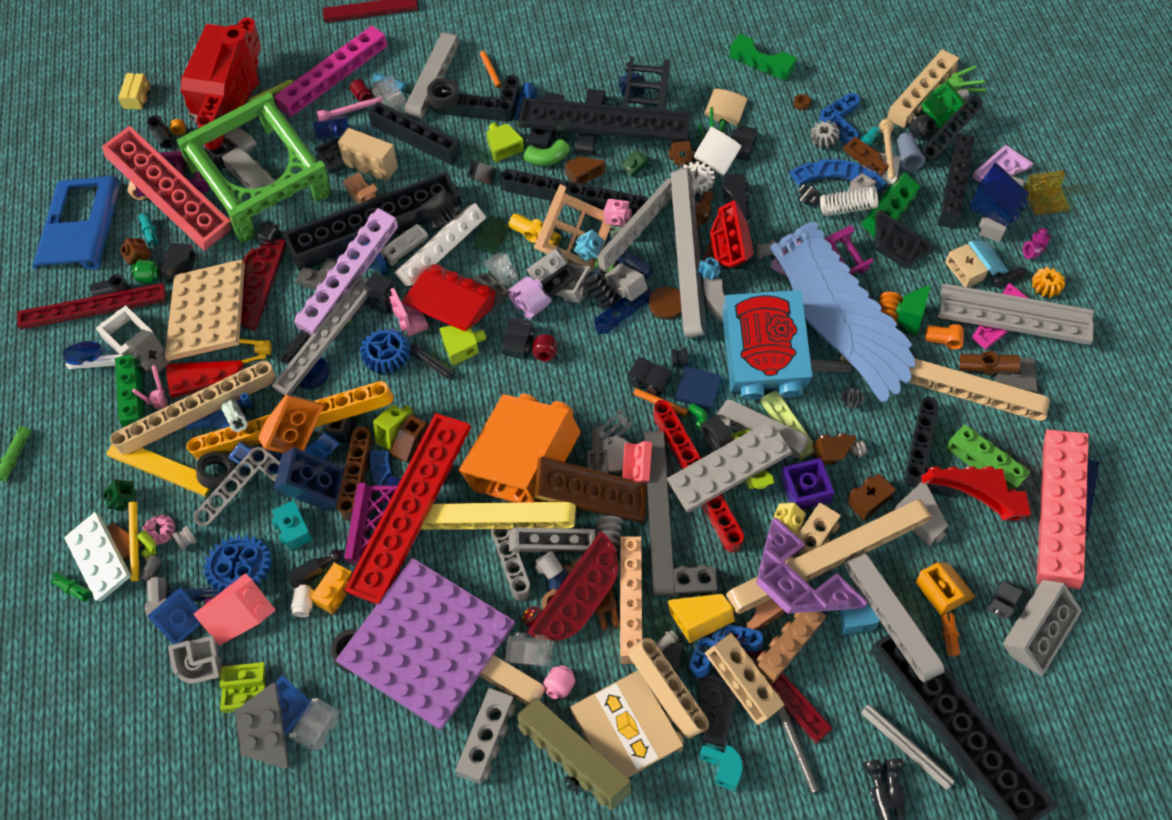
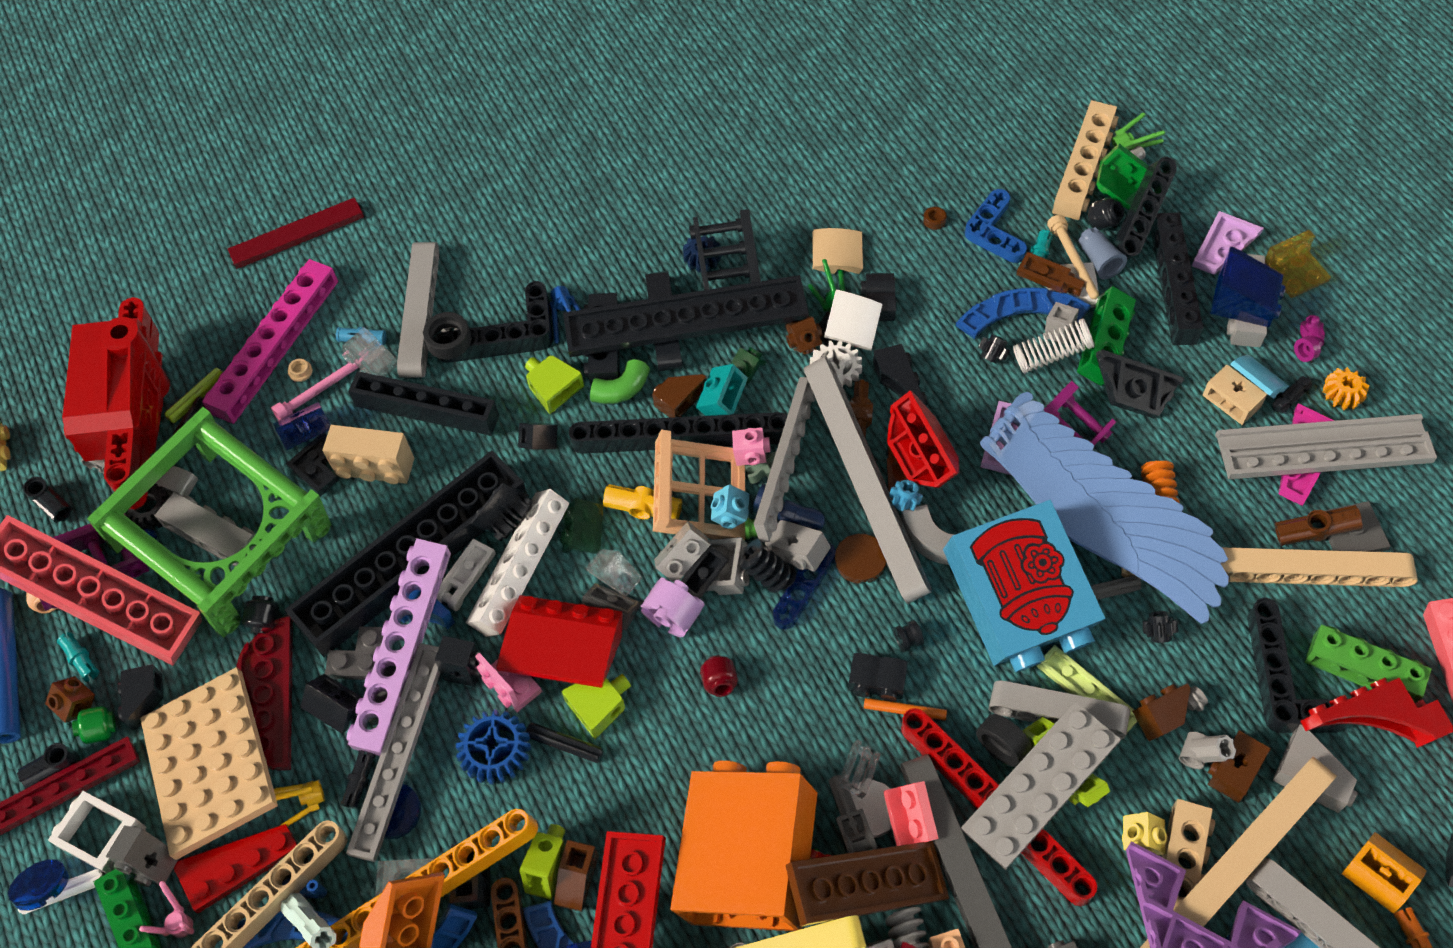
camera: 15 degrees left, 0 degrees up
light orange bush [170,119,186,136] -> none
nougat arch [343,172,377,204] -> none
dark red brick [350,79,372,102] -> none
orange bar [480,51,502,88] -> none
black brick [502,317,536,359] -> none
dark blue tile [675,366,722,410] -> none
green arm [688,403,708,430] -> none
green arch [729,33,797,81] -> none
light grey bush [756,240,776,259] -> none
dark purple brick [780,458,834,510] -> none
light grey gear [811,120,840,149] -> none
green slope [896,286,931,337] -> none
orange piece [925,325,964,349] -> none
none -> tan plate [288,359,313,382]
none -> black hinge [301,674,363,734]
none -> teal brick [696,364,748,416]
none -> light grey piece [1179,732,1236,769]

